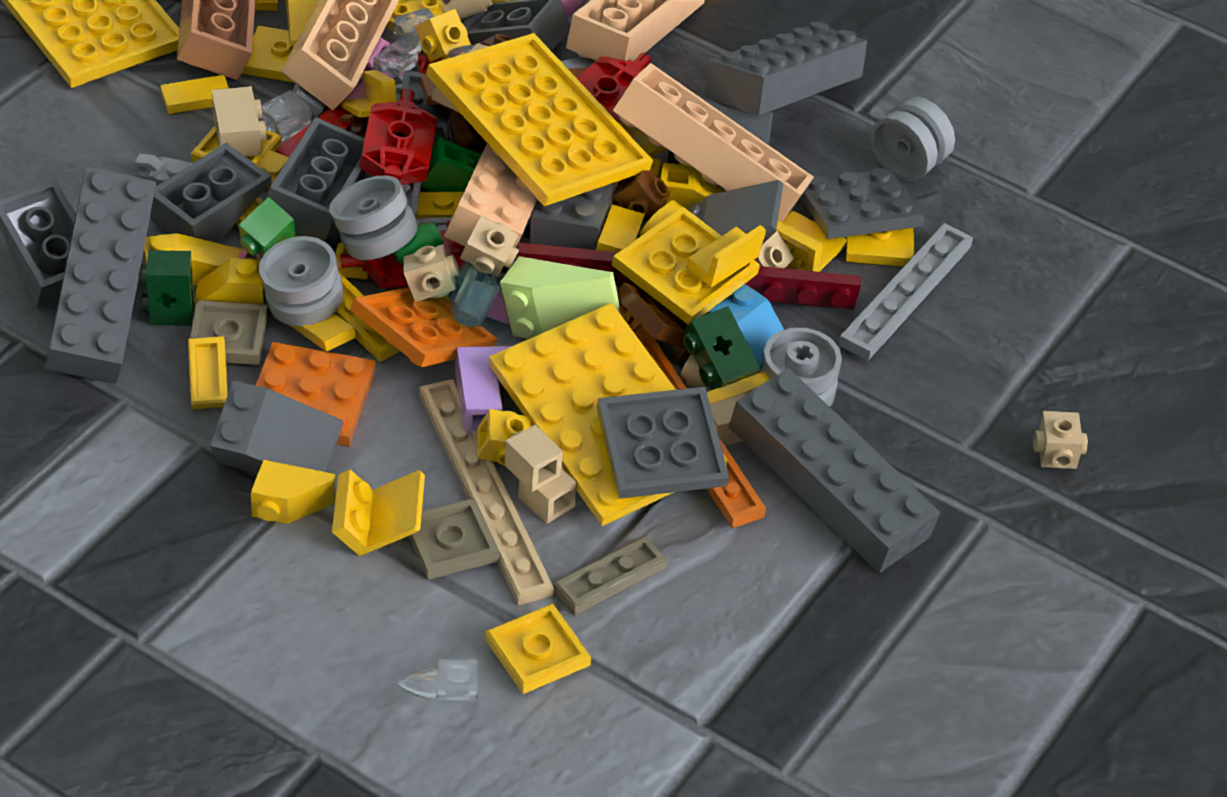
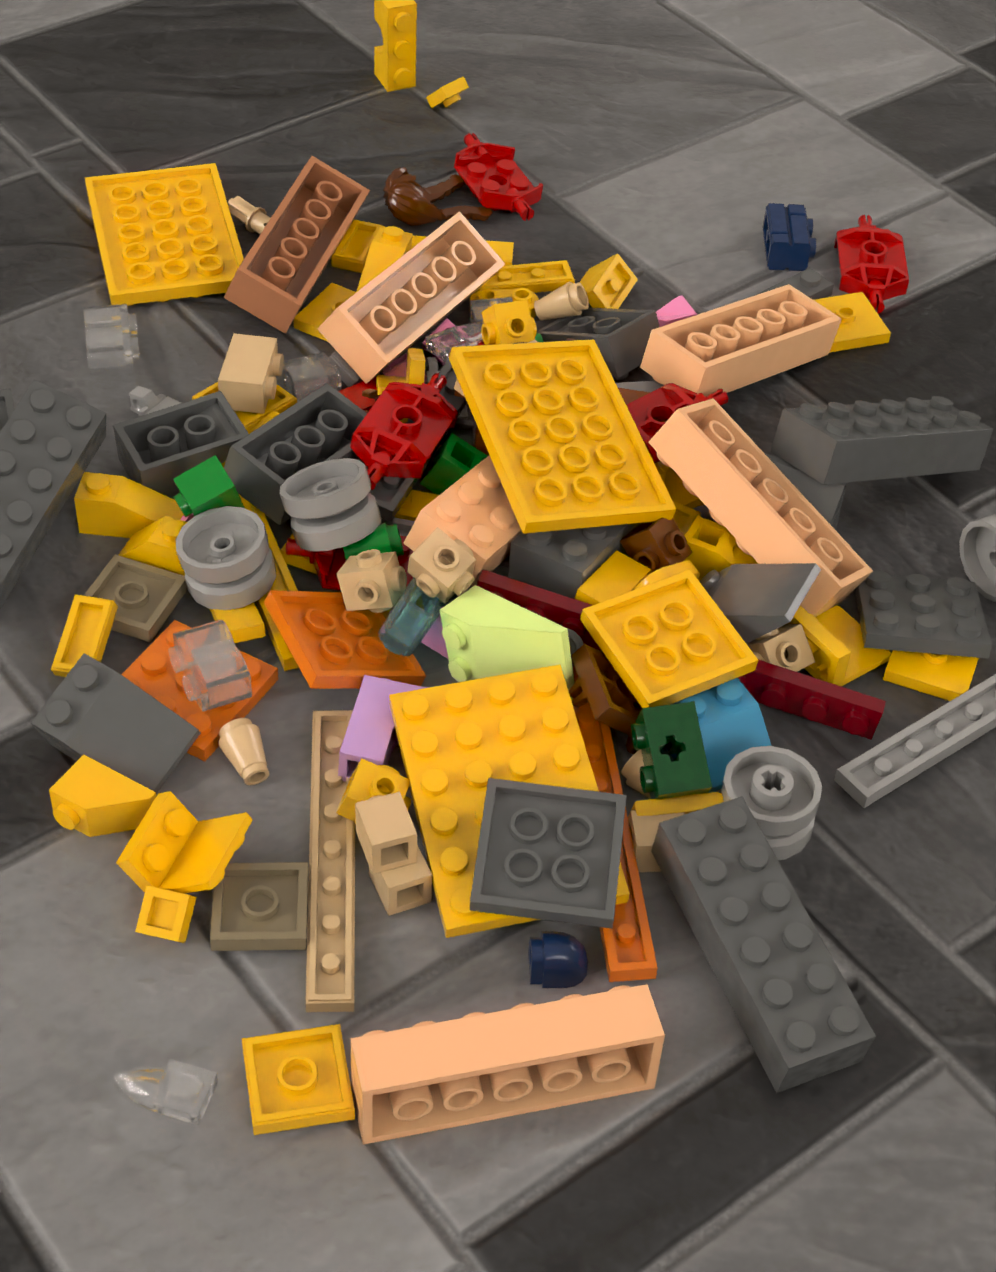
camera: 20 degrees right, 0 degrees up
dark green brick [140,250,194,326] -> none
yellow tile [160,75,229,114] -> none
dark tan tile [553,535,668,615] -> none
yellow panel [686,225,766,288] -> none
none -> clear brick [84,304,140,373]
none -> yellow plate [135,886,197,943]
none -> clear brick [168,619,252,711]
none -> tan cone [218,718,269,785]
none -> light nougat brick [350,984,665,1145]
none -> dark blue piece [528,931,588,988]

